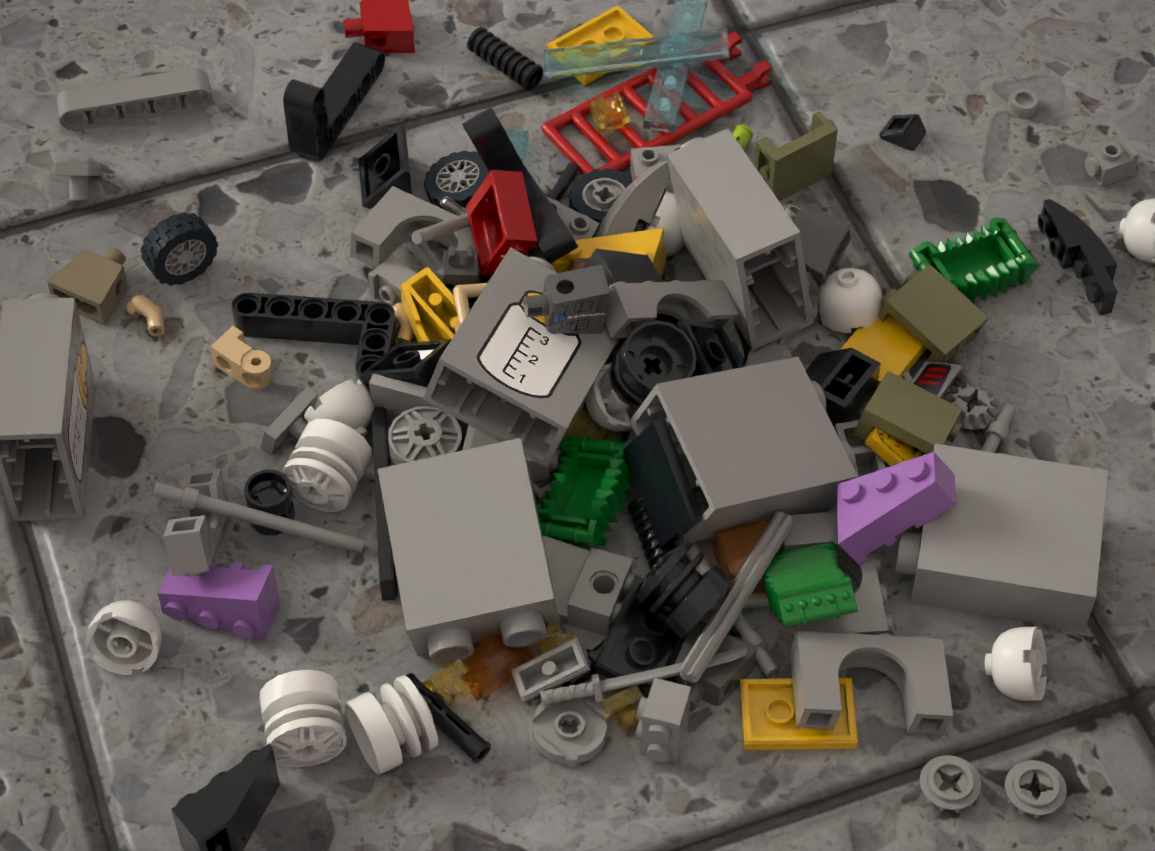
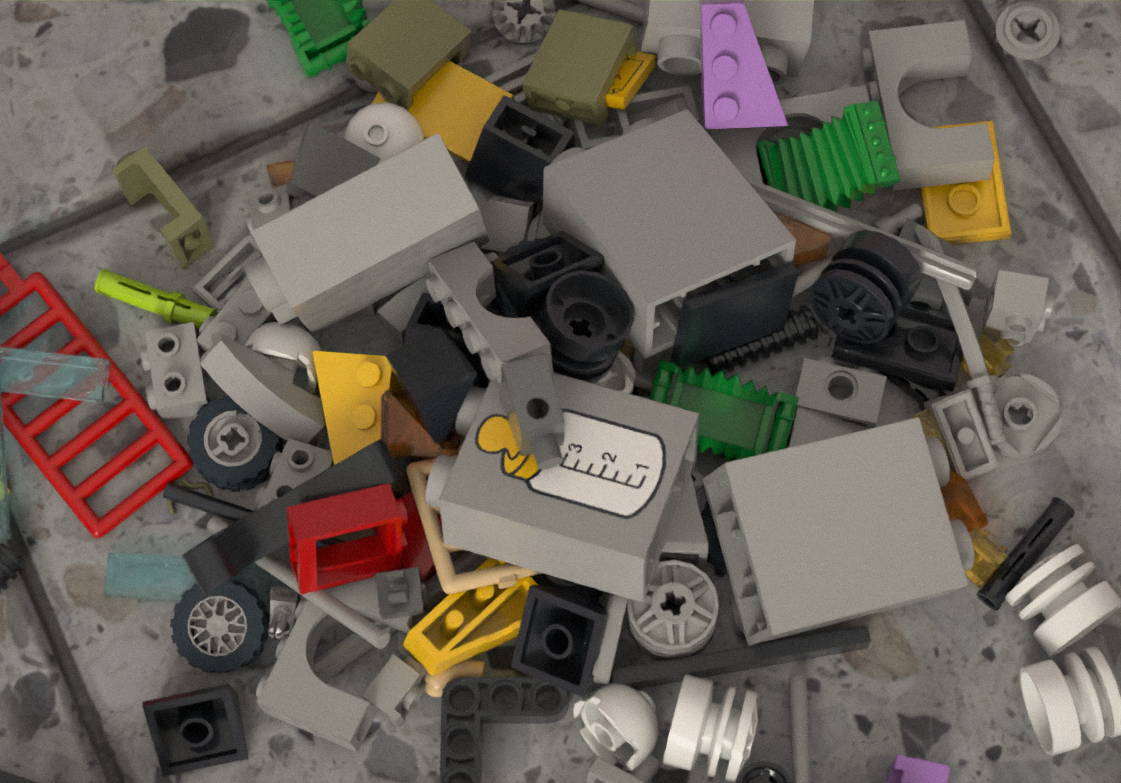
camera: 90 degrees left, 20 degrees up
clear yellow tile [590,92,630,133] -> none
black slope [879,114,926,151] -> none
slope [911,361,962,398] -> none

